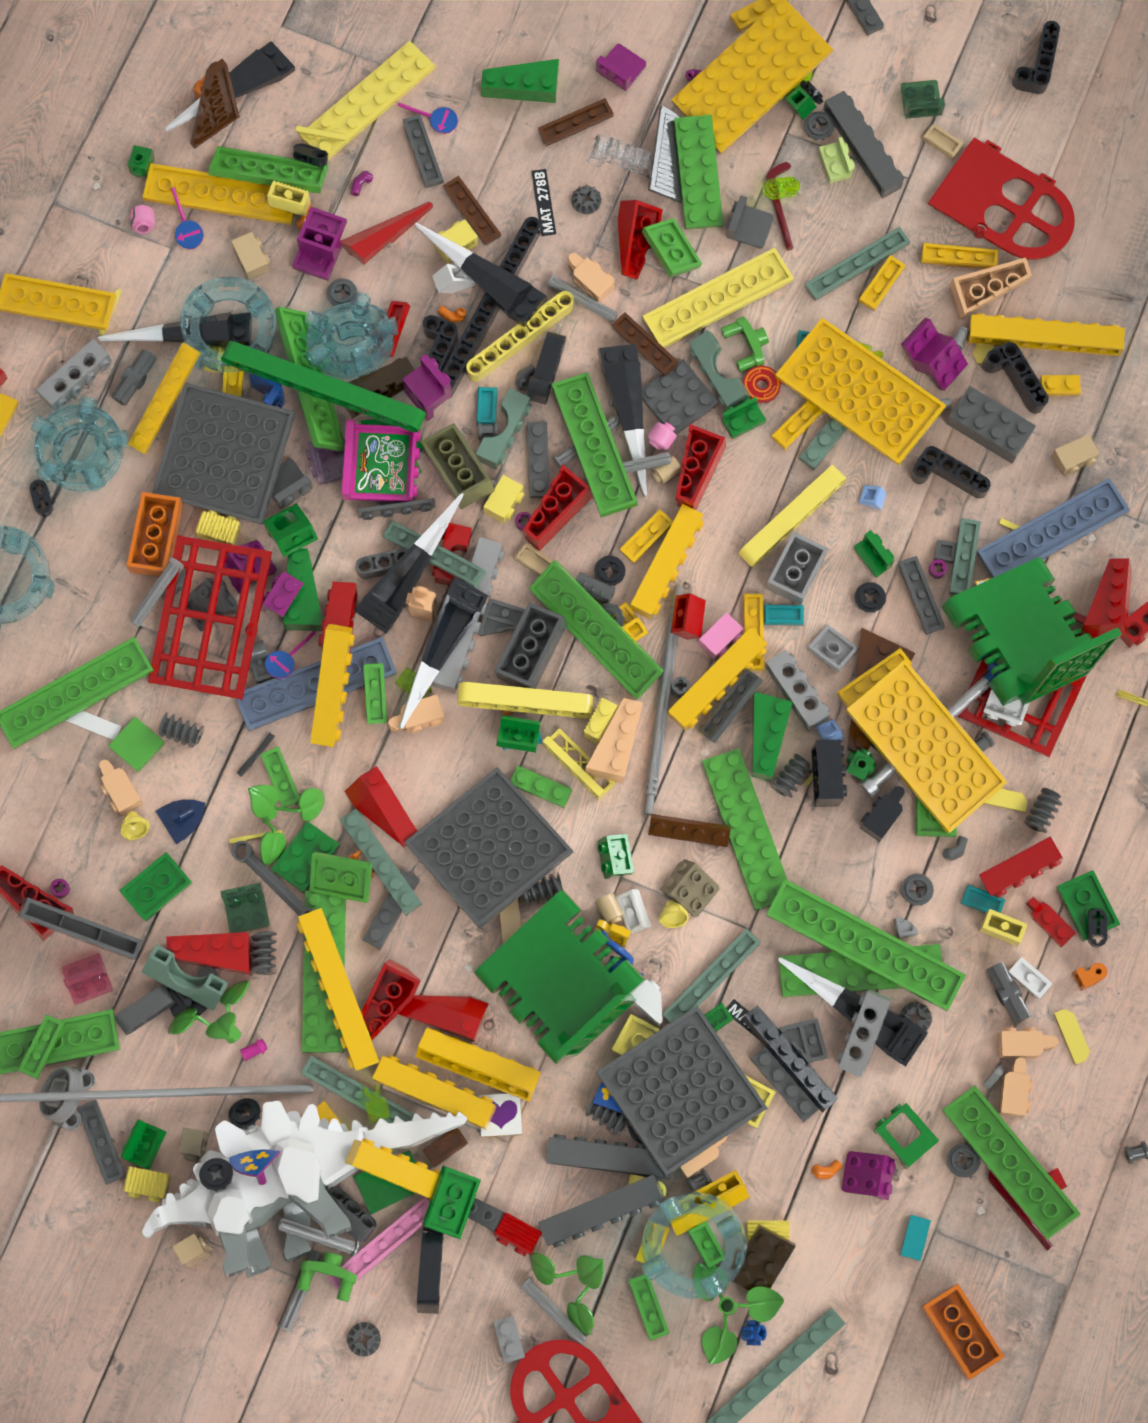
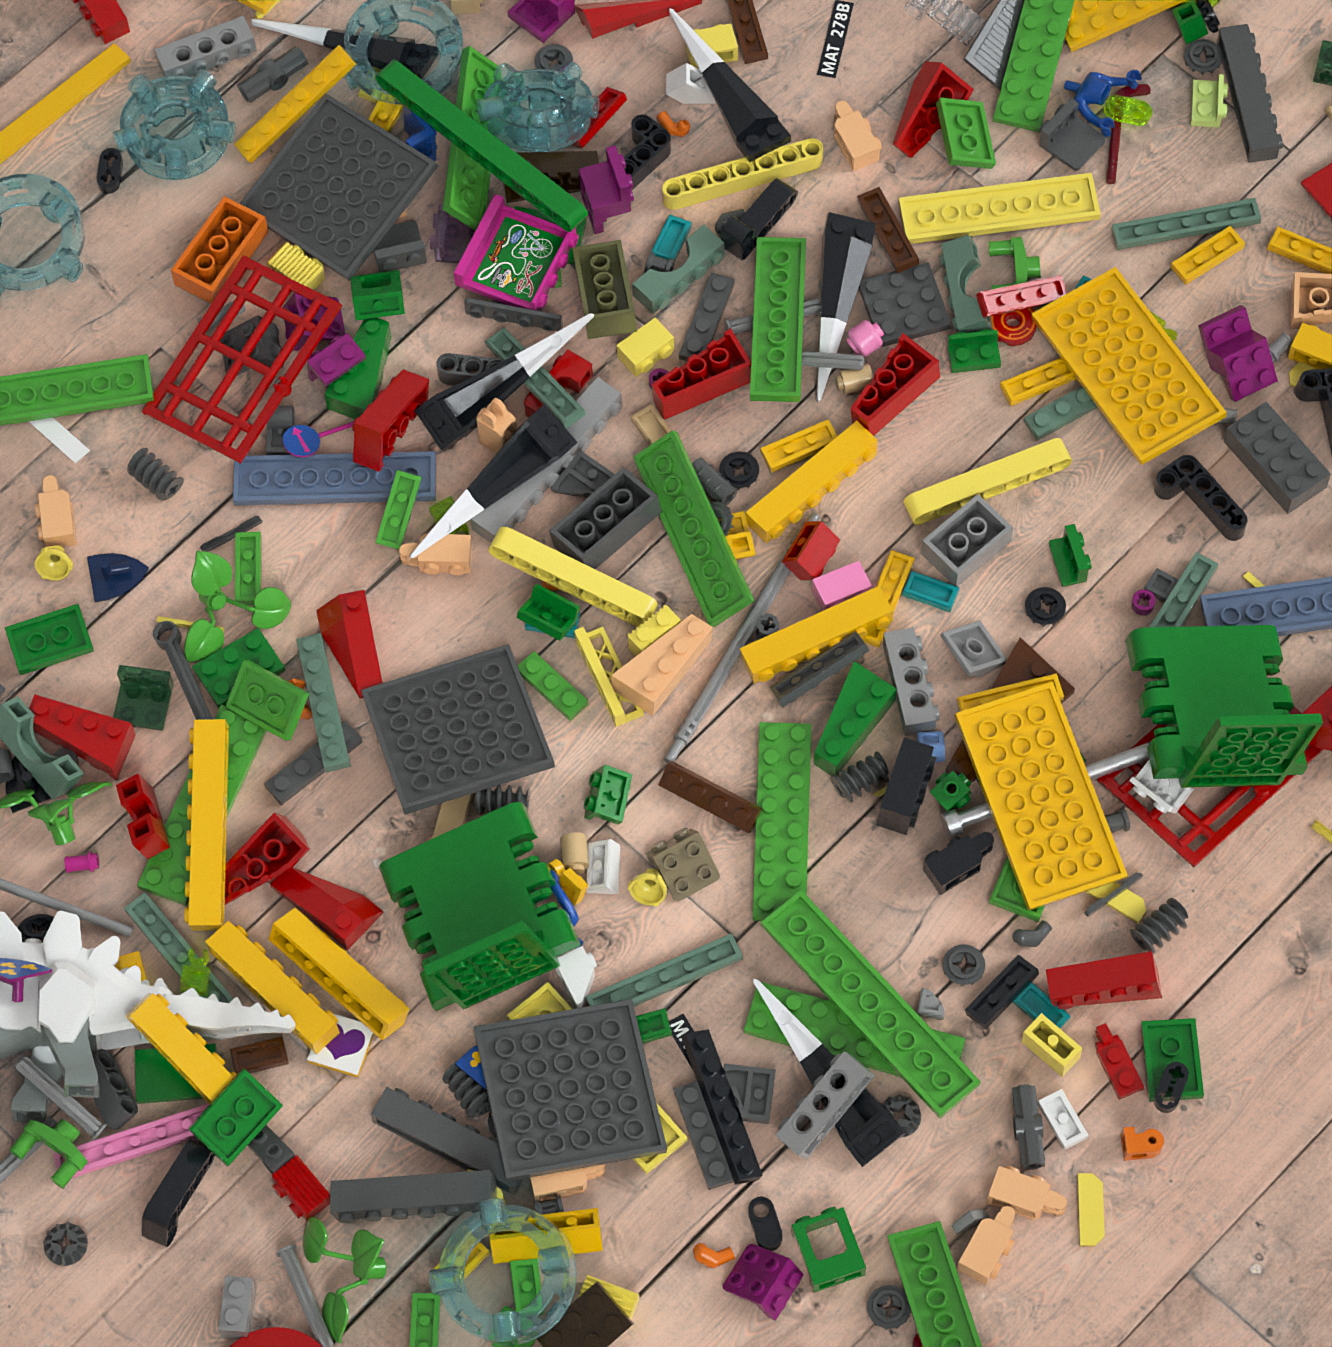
camera: 25 degrees right, 10 degrees down
bright green tile [108,717,165,773] -> none
light grey axle [130,558,184,627] -> none
dark grey piece [250,932,277,975] -> none
yellow brick [310,624,355,747] -> none
black beam [442,217,540,398] -> none
light grey axle [547,274,618,322] -> none
dark grey gear [571,185,602,214] -> none
light blue slope [859,485,886,509] -> none
dark grey plate [898,556,945,635] -> none
none -> red arch [116,774,170,859]
none -> black piece [748,1196,783,1251]
none -> black plate [965,955,1039,1029]
none -> tile [976,275,1067,318]
none -> blue piece [1064,70,1142,137]
none -> dark grey piece [1084,872,1143,917]

